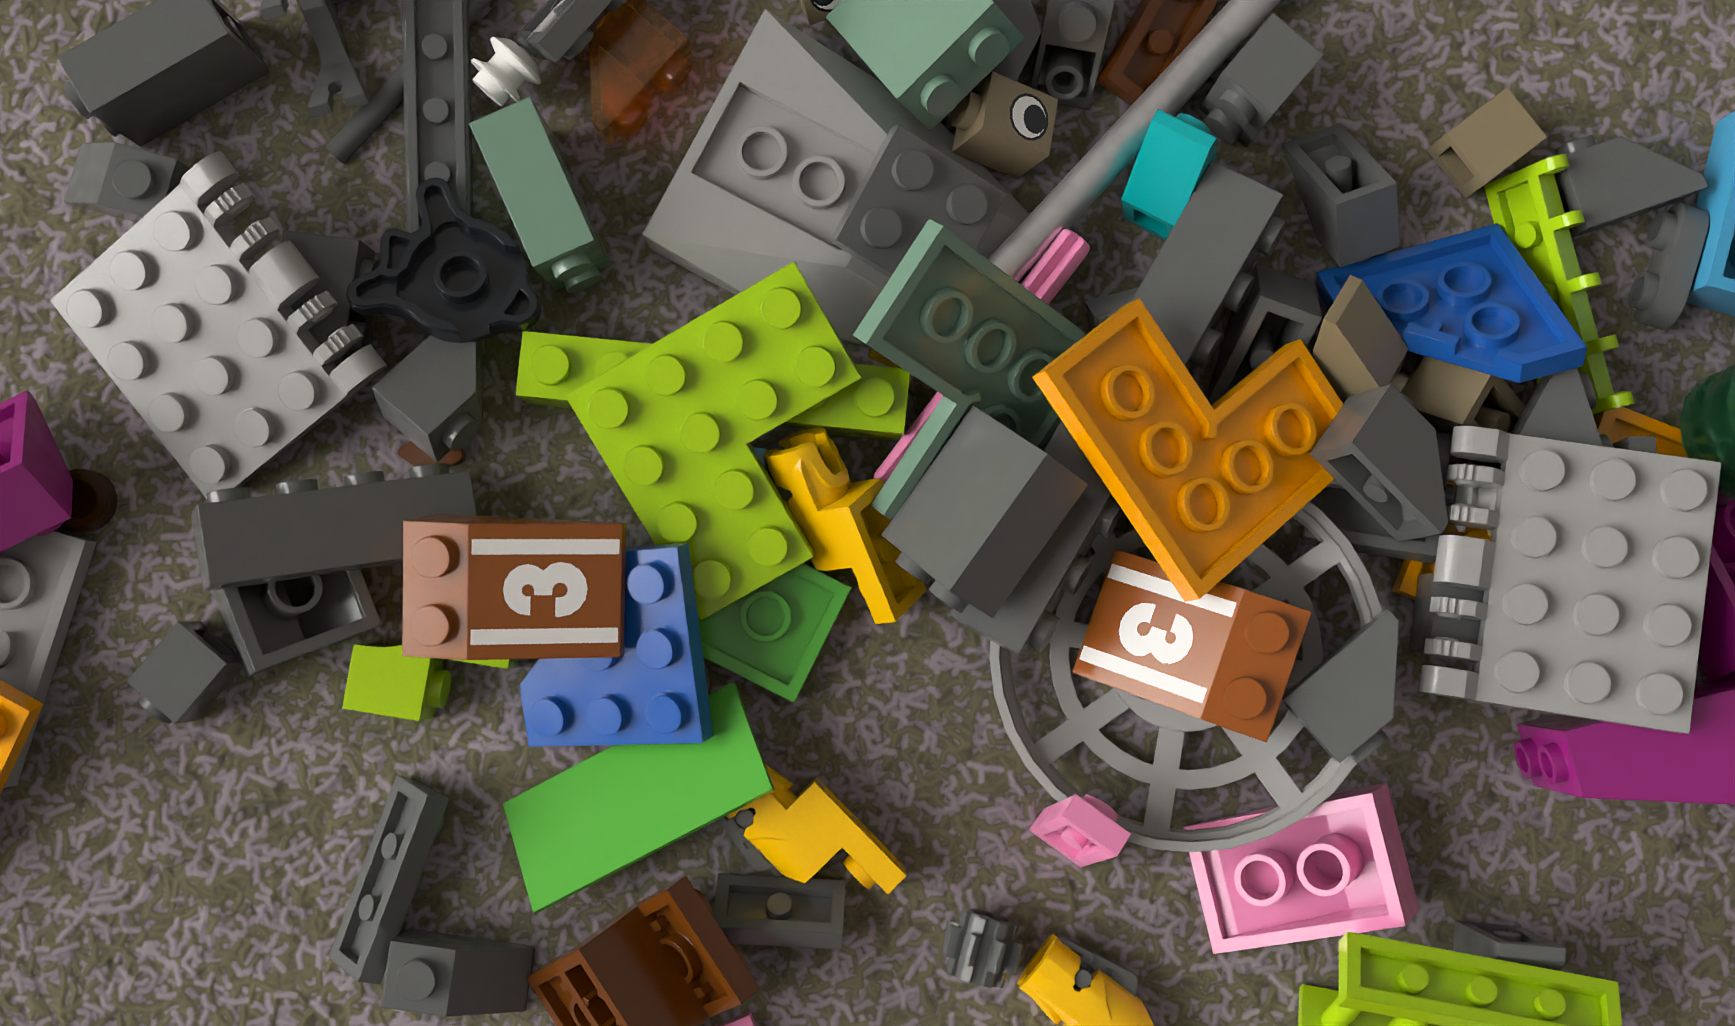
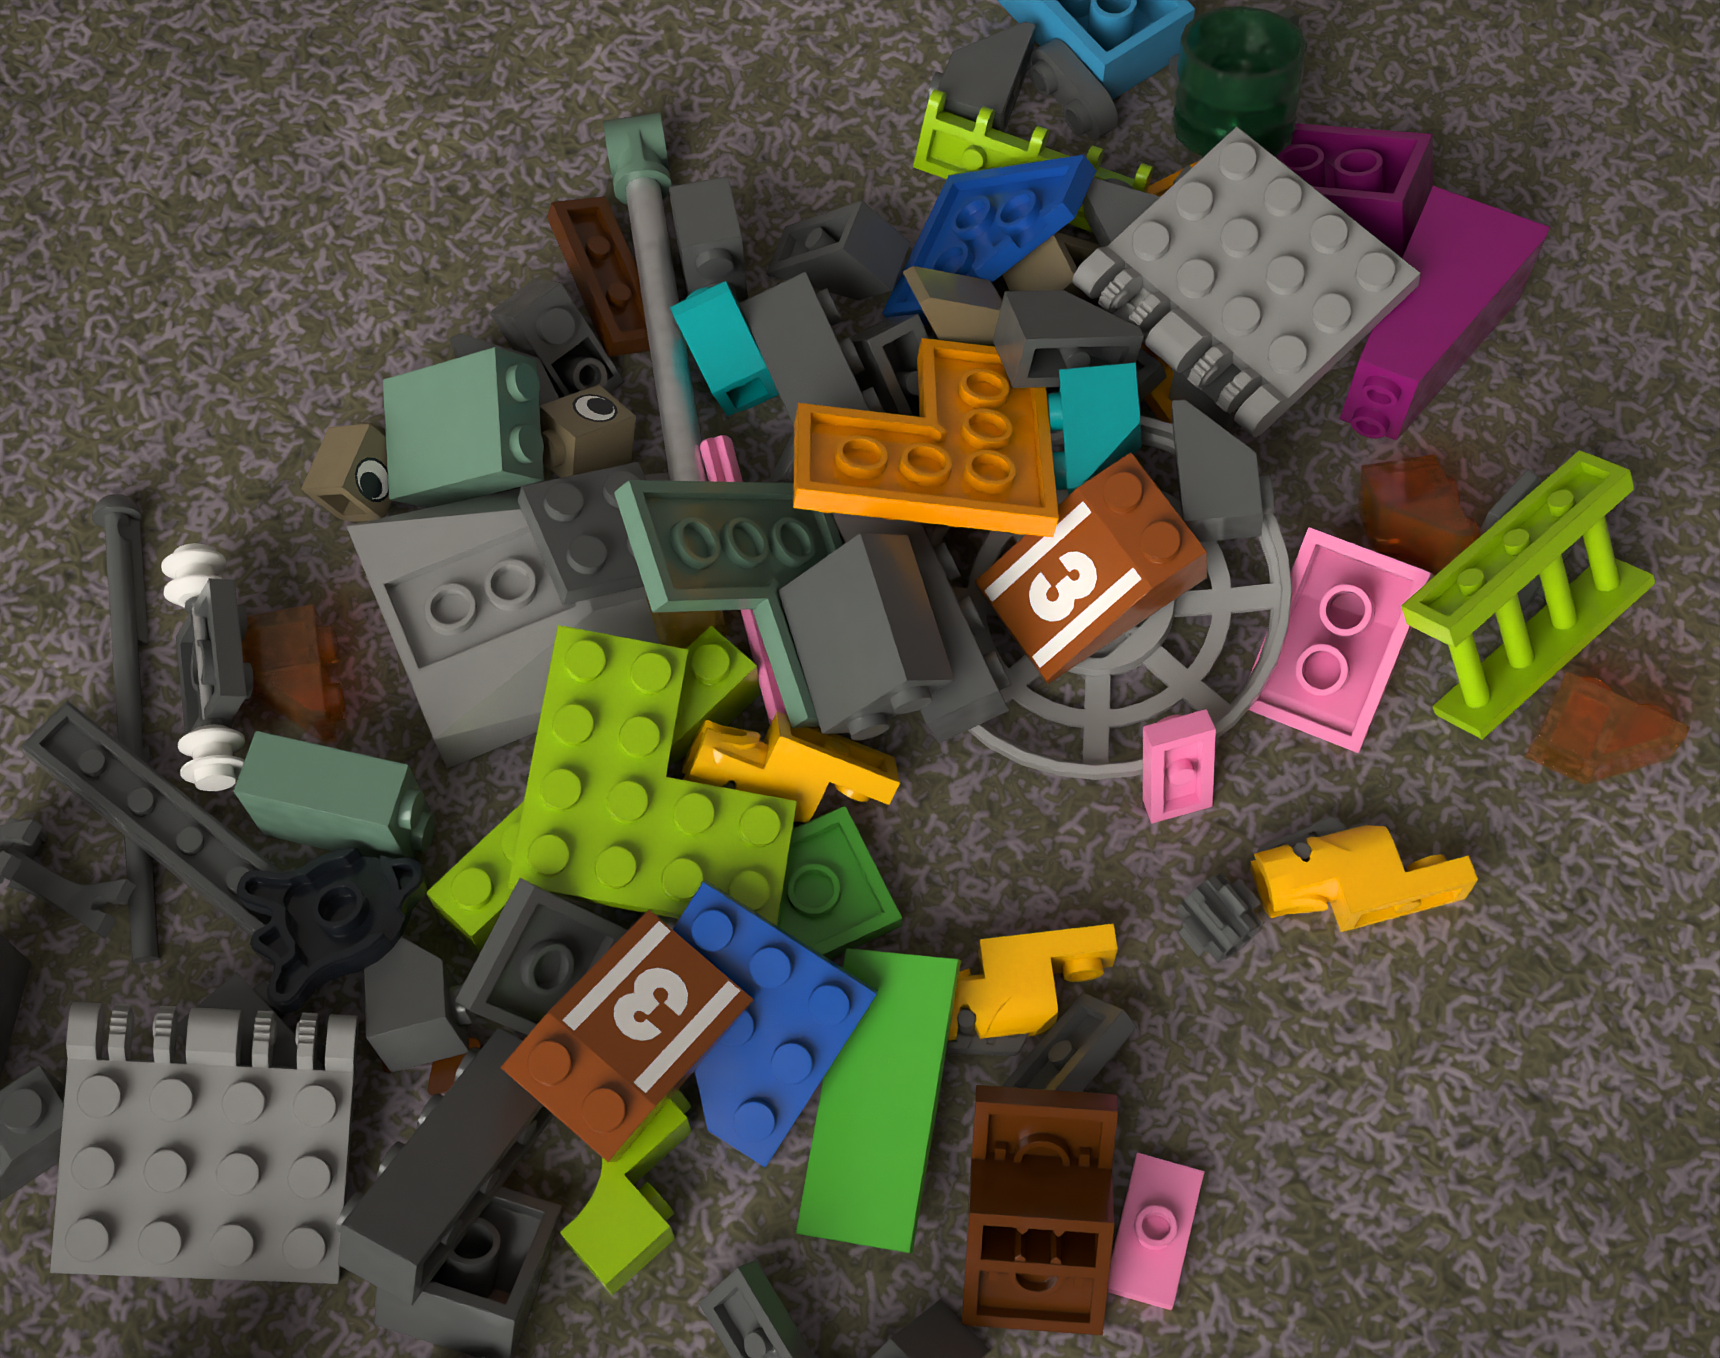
camera: 50 degrees left, 20 degrees down
dark tan brick [1427,87,1547,199] -> none
none -> dark grey plate [455,878,628,1035]
none -> teal slope [1048,363,1142,496]
none -> clear orange slope [1358,454,1480,576]

